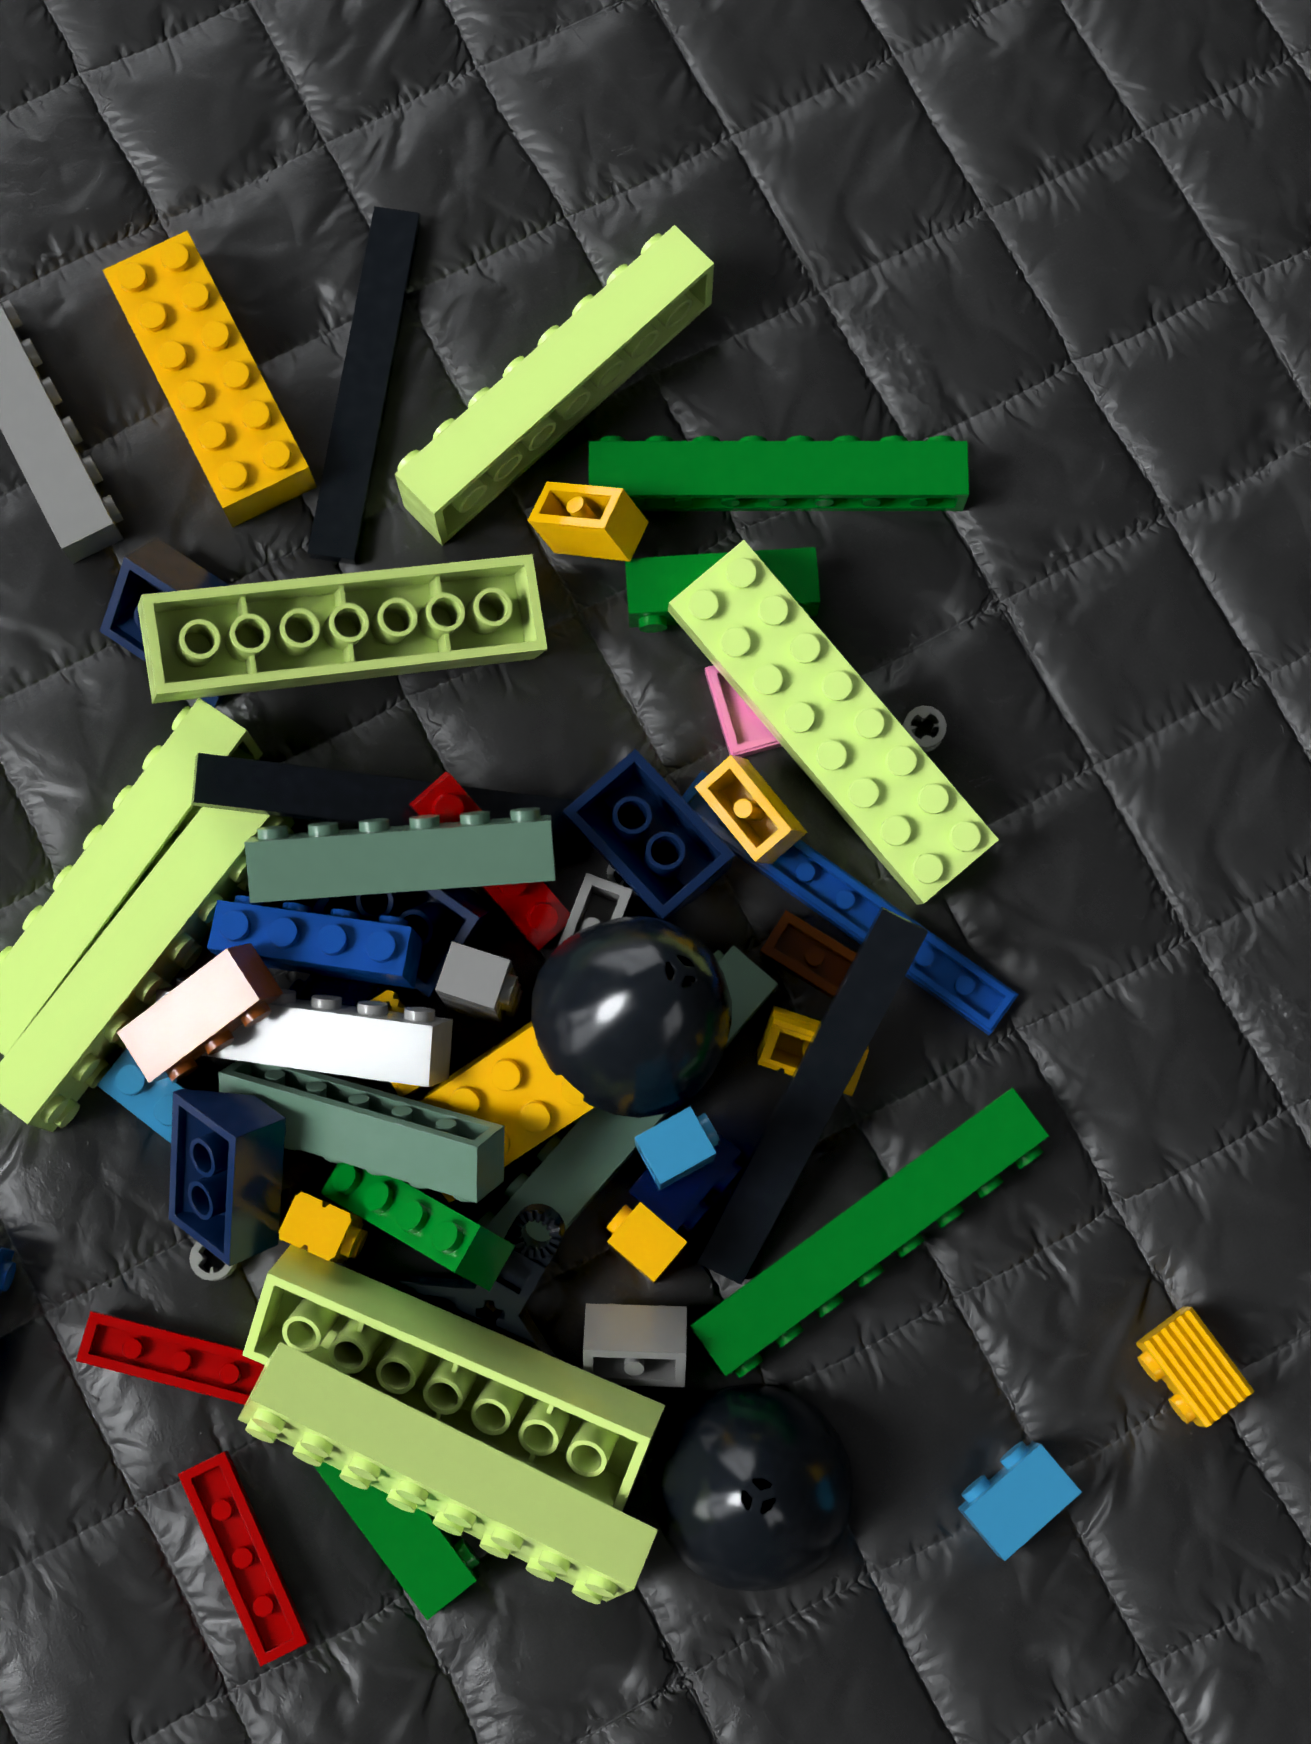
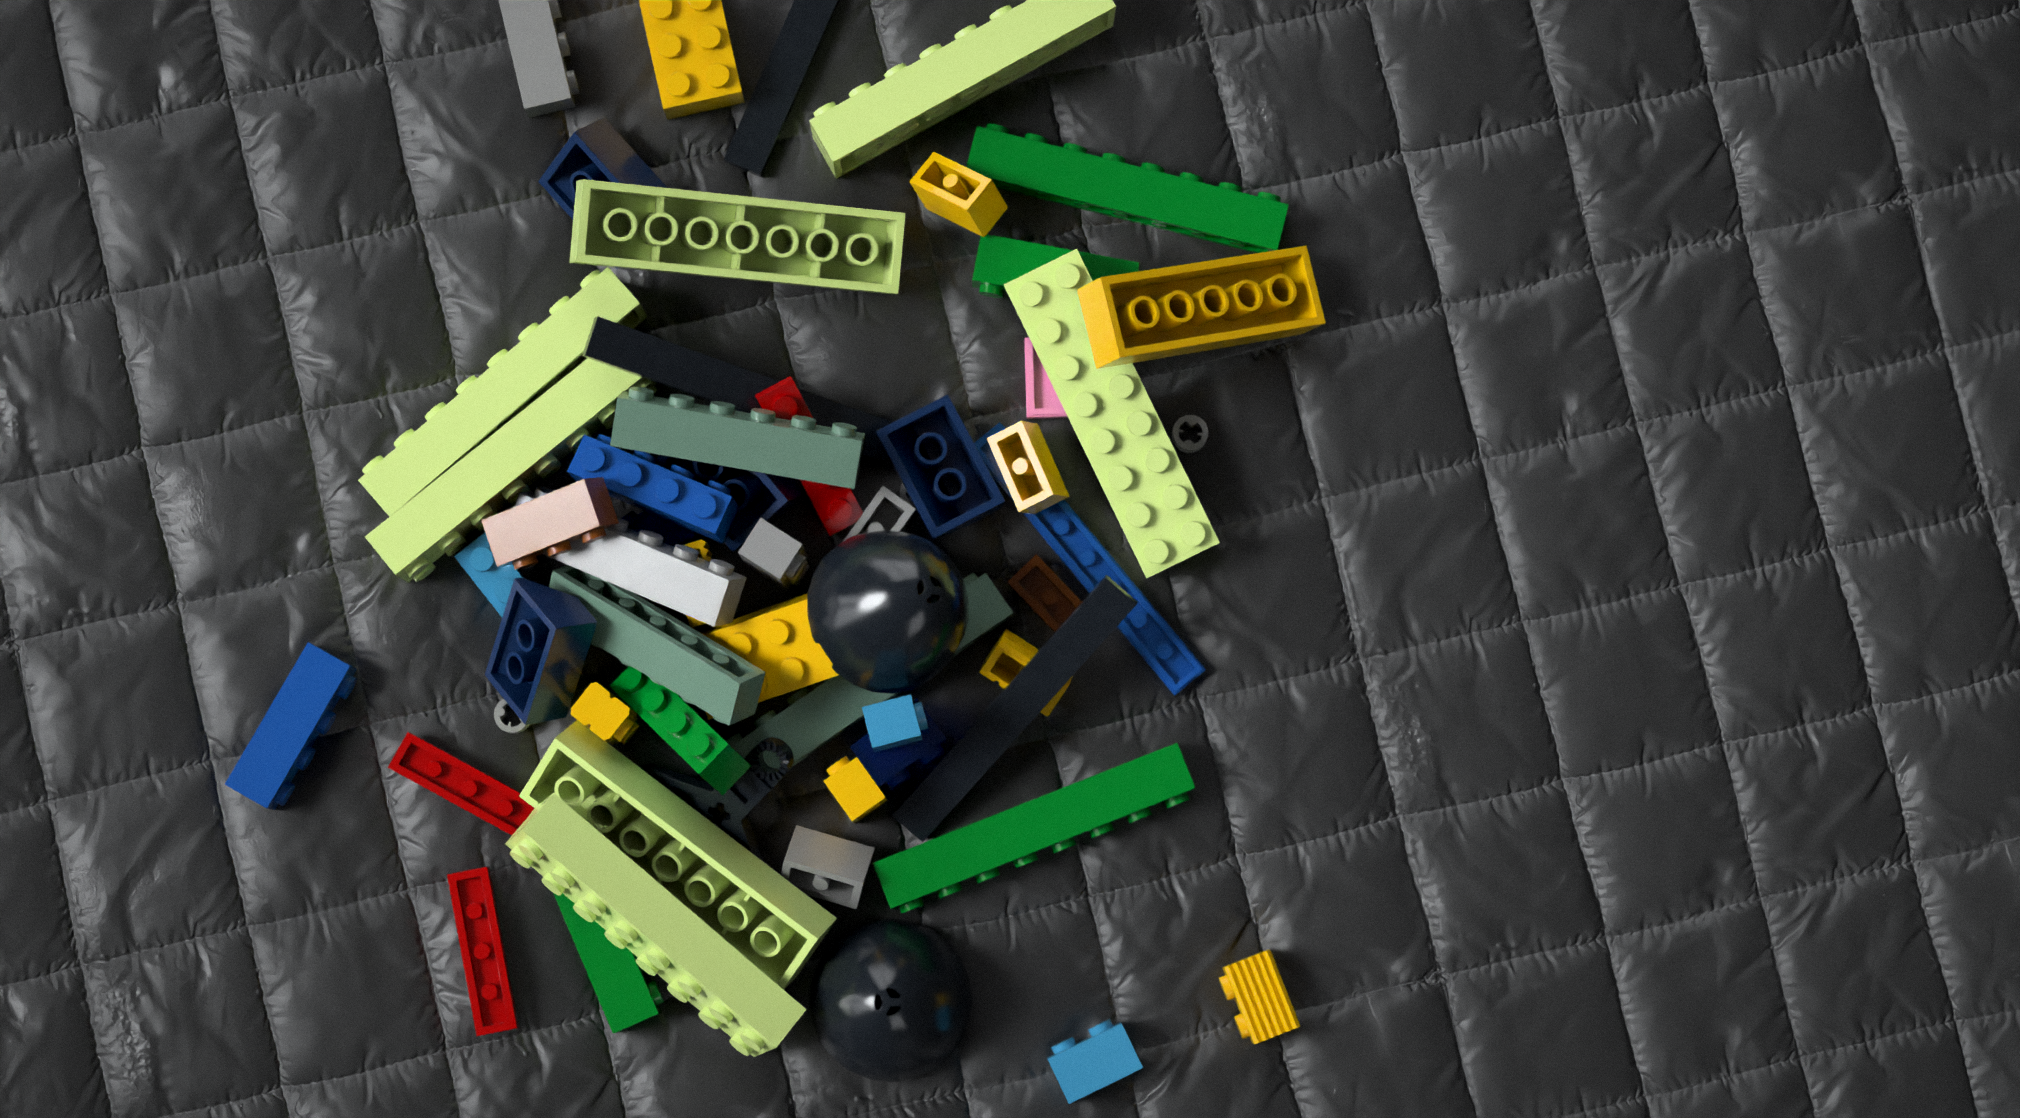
camera: 10 degrees right, 5 degrees up
none -> yellow brick [1077,246,1326,369]

